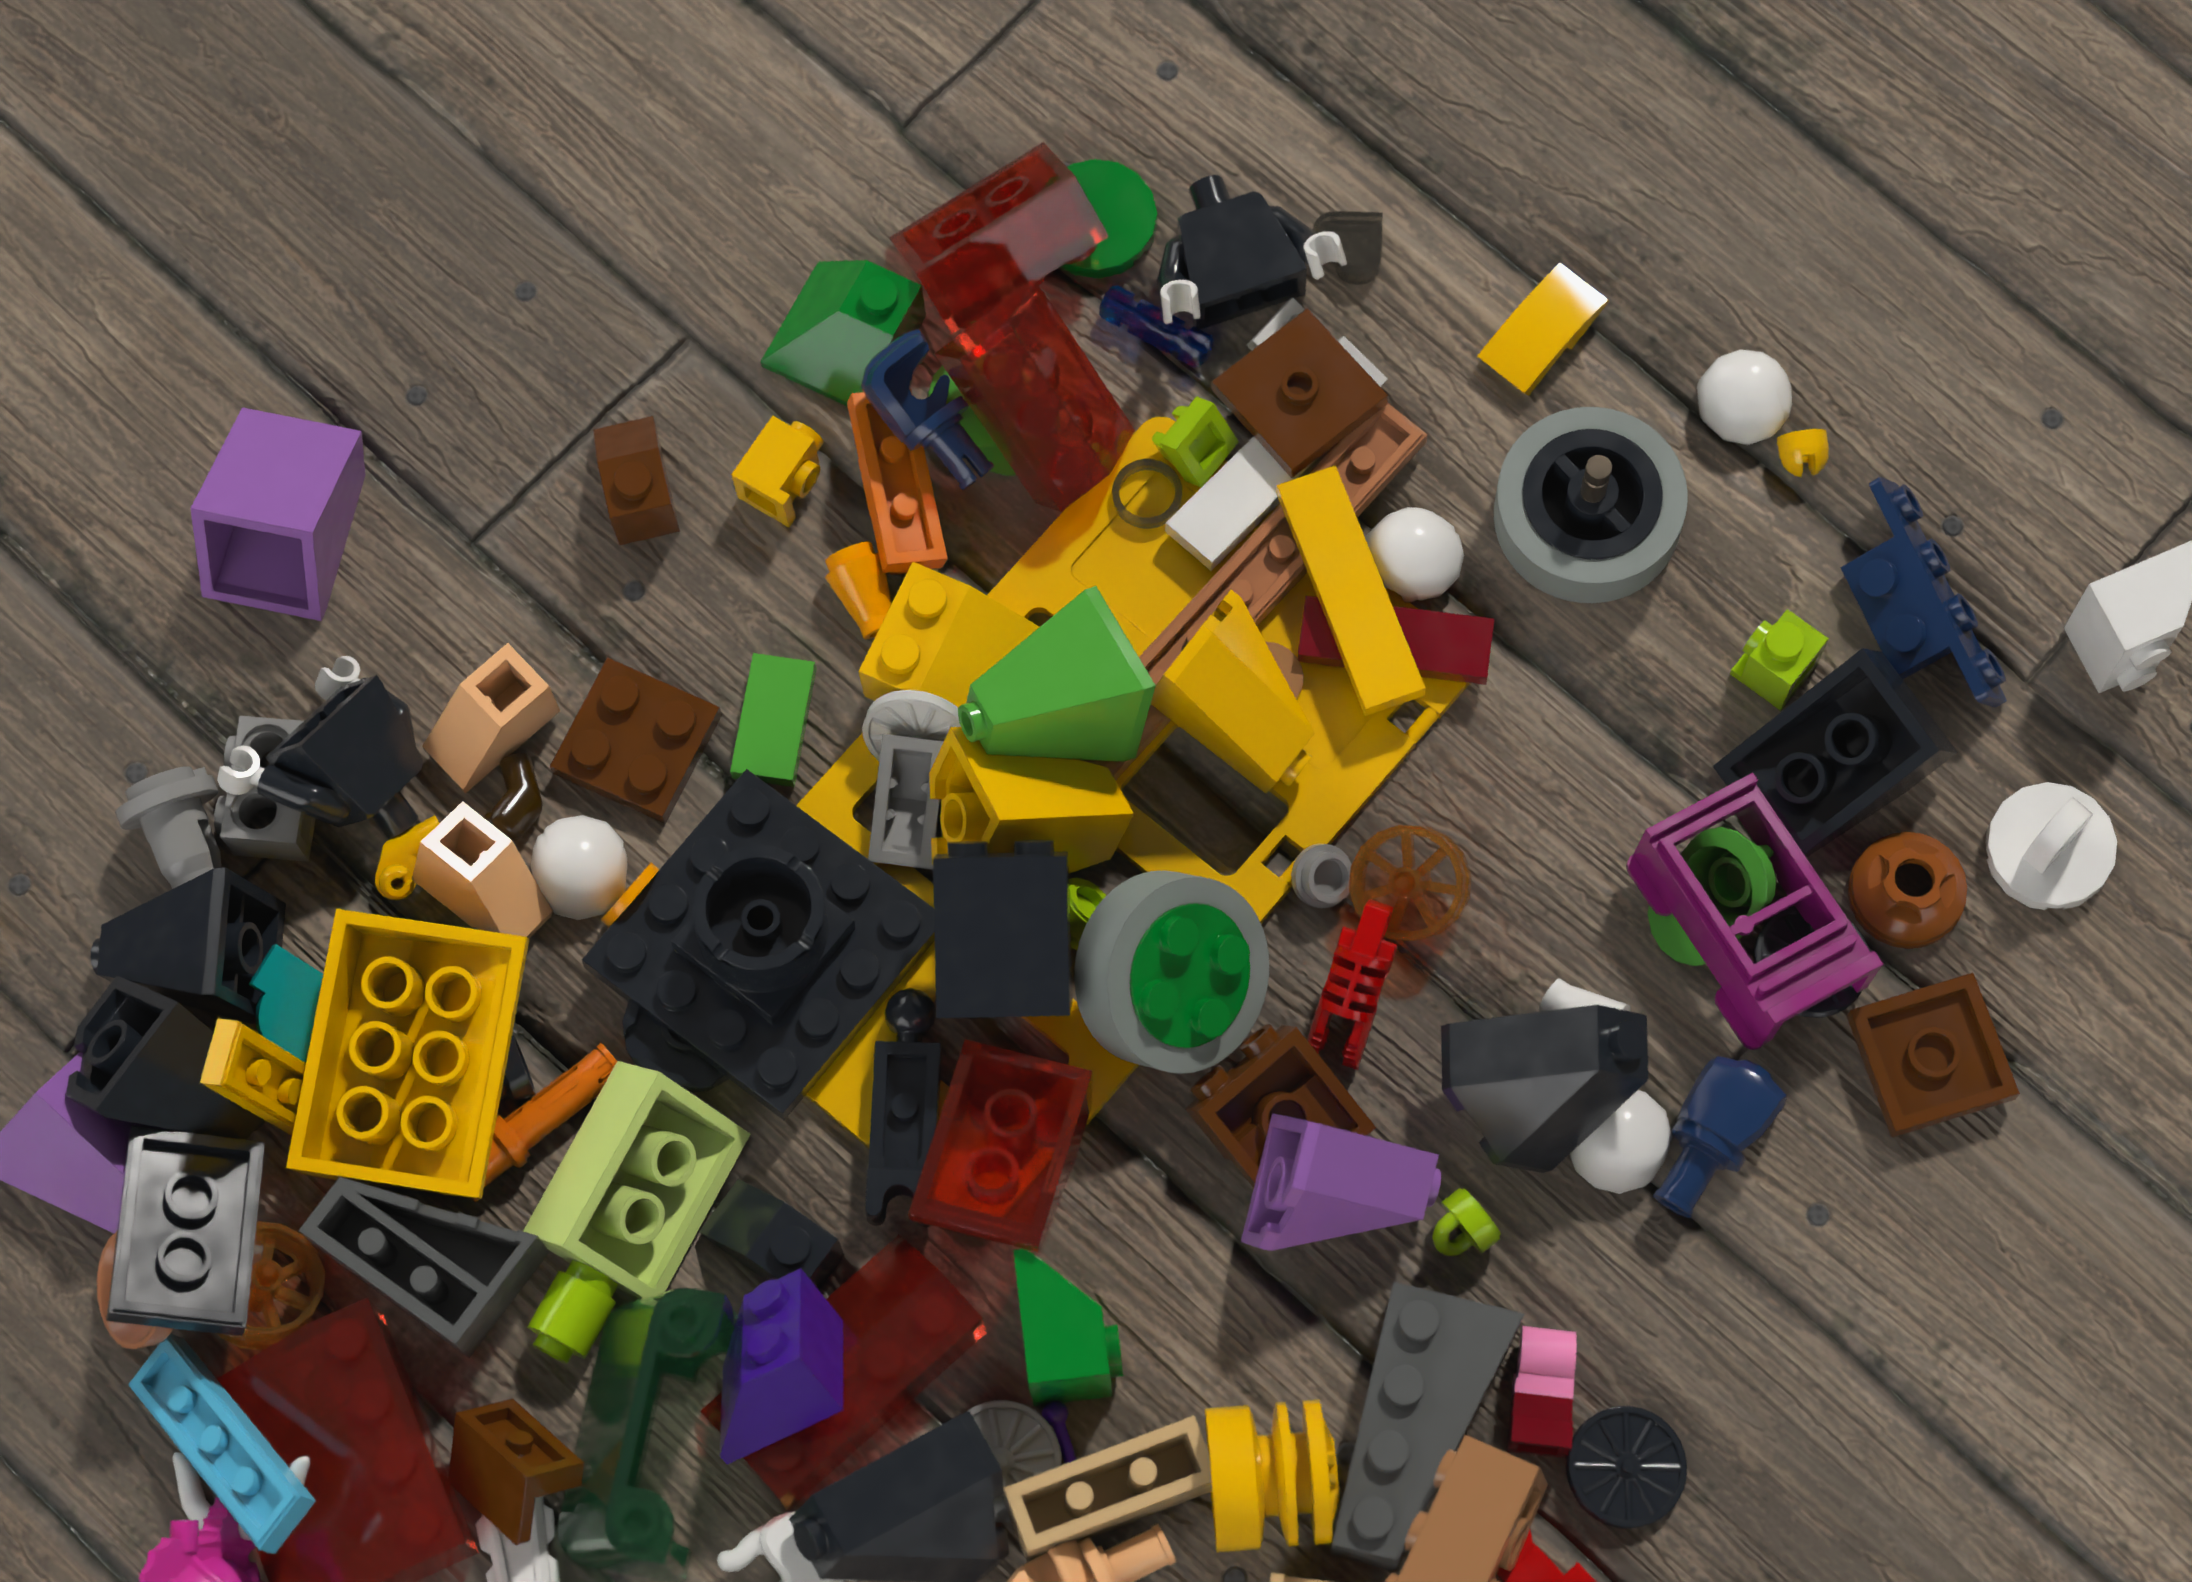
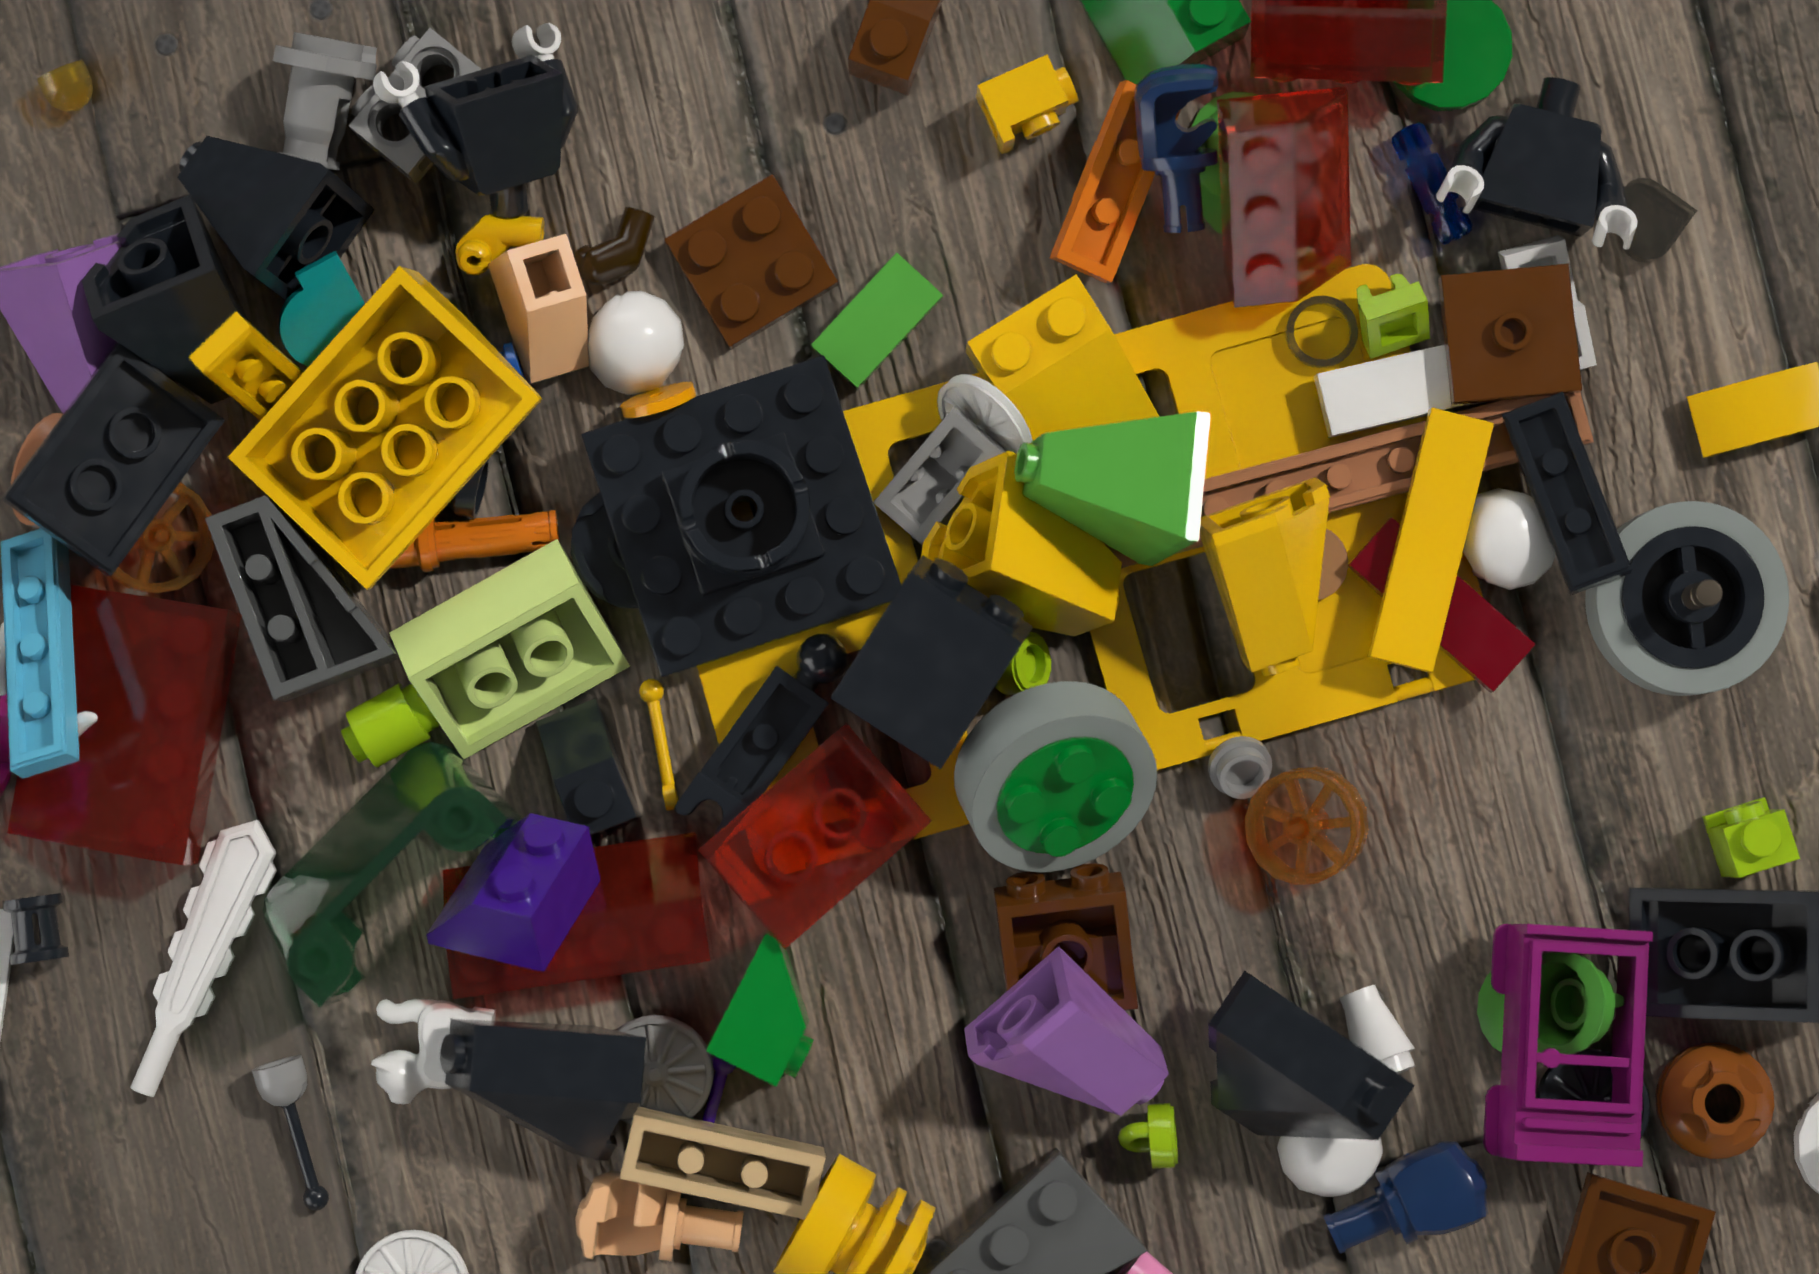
camera: 25 degrees right, 15 degrees up
light nougat slope [422,643,560,794] -> none
reddish brown panel [448,1398,584,1546] -> none
light orange cone [825,541,892,640] -> none
red hinge [1306,899,1398,1070] -> none
none -> yellow hinge [639,679,678,811]
none -> black tile [1502,392,1632,596]

